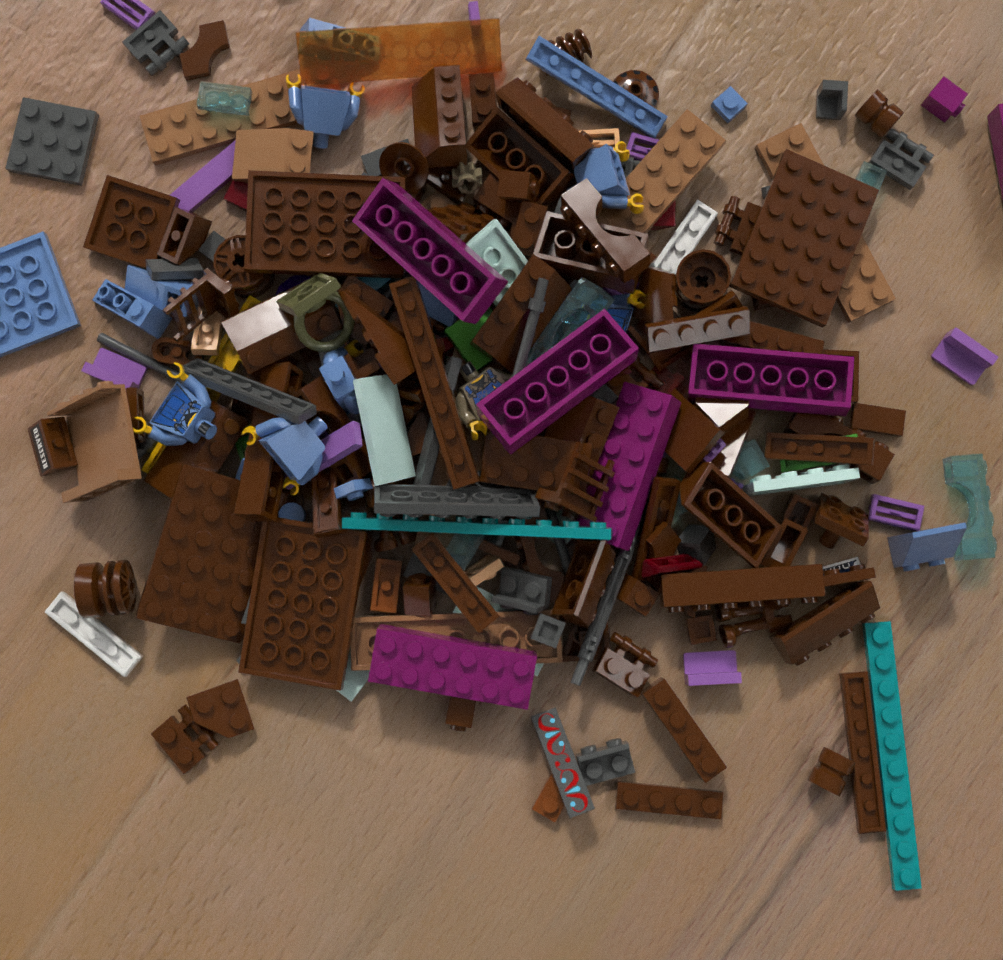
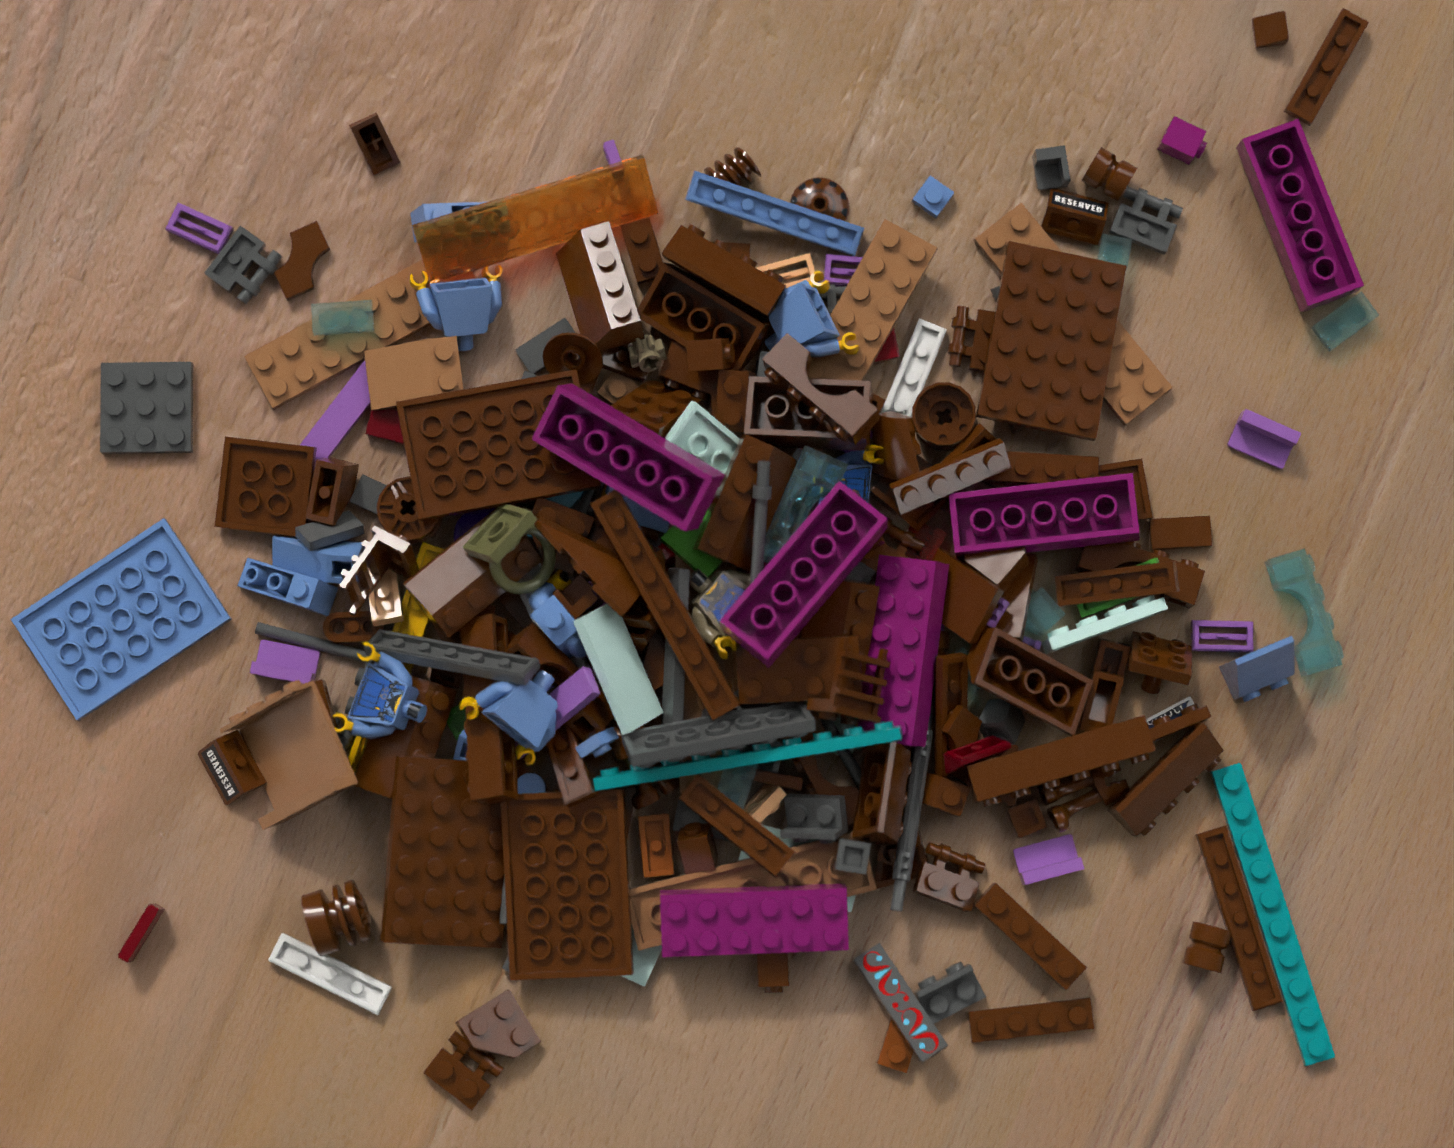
camera: 15 degrees left, 0 degrees up
none -> reddish brown panel [1041,188,1109,246]

